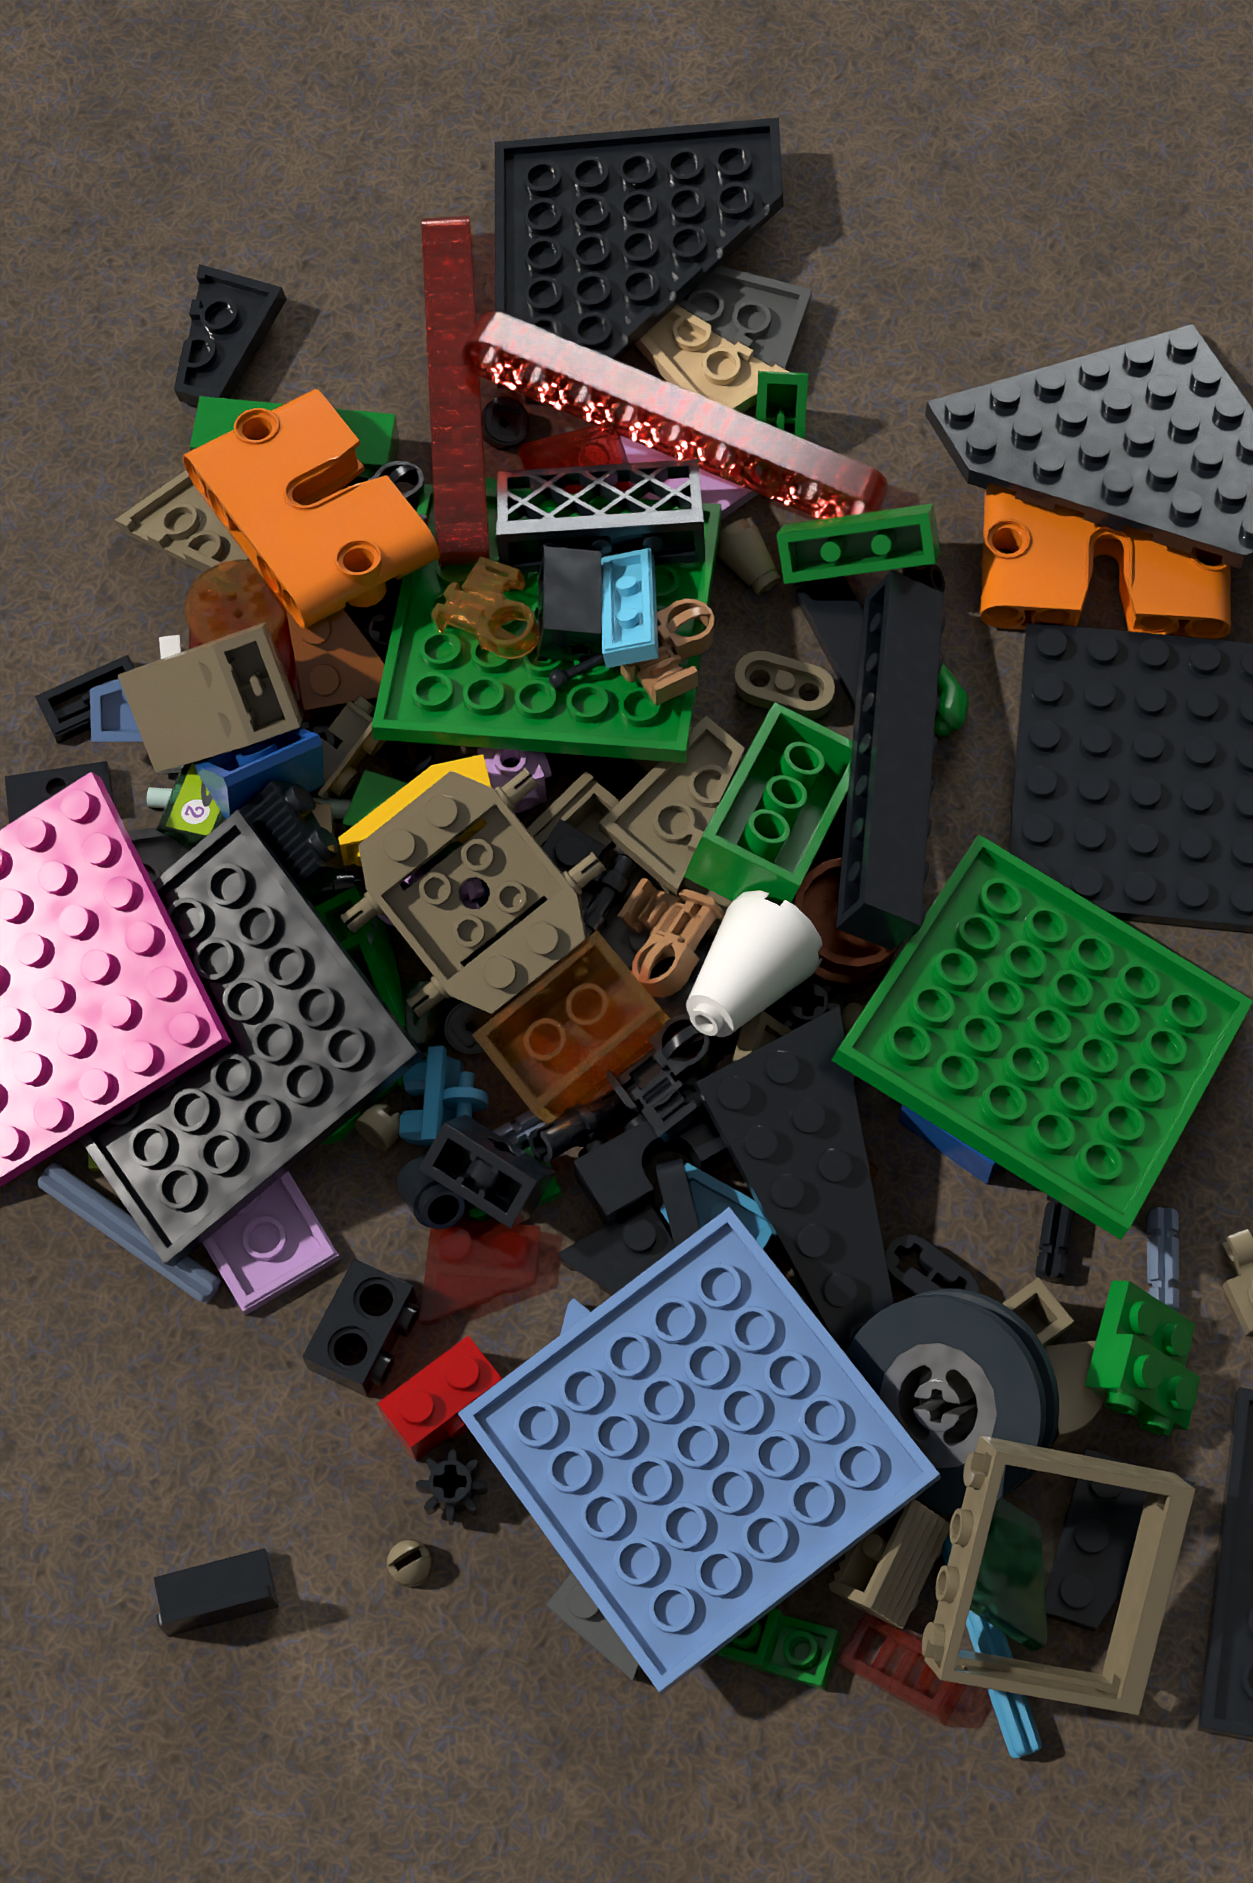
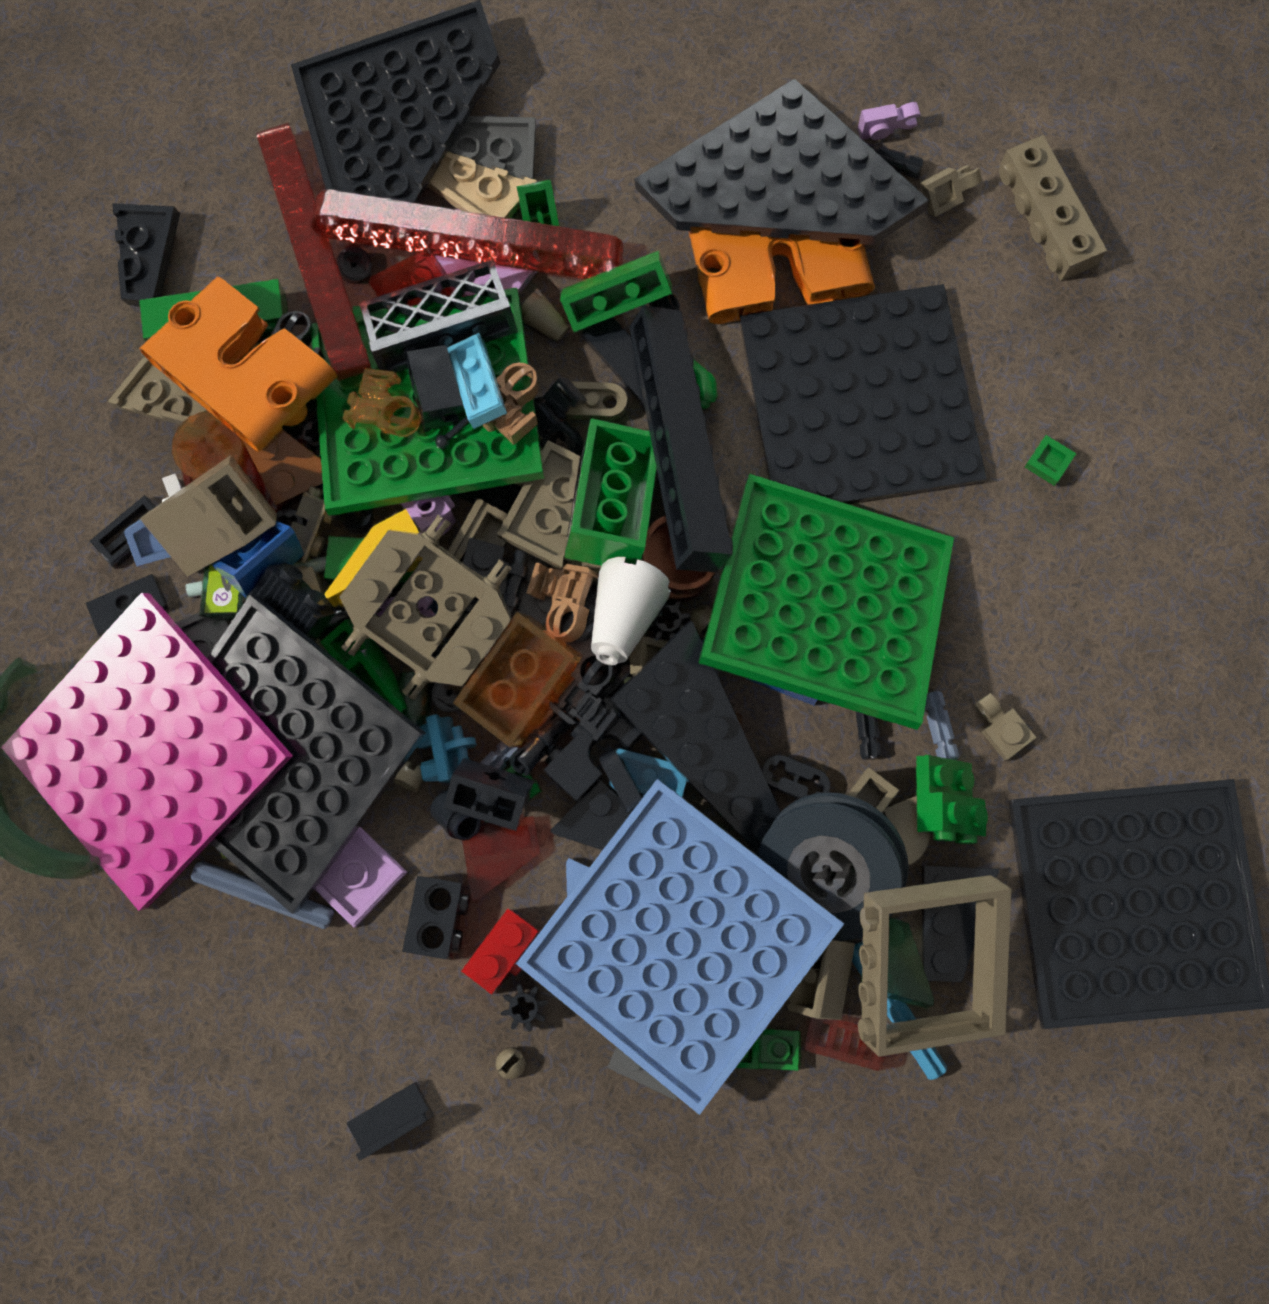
camera: 15 degrees left, 10 degrees up
none -> black piece [534,378,587,456]

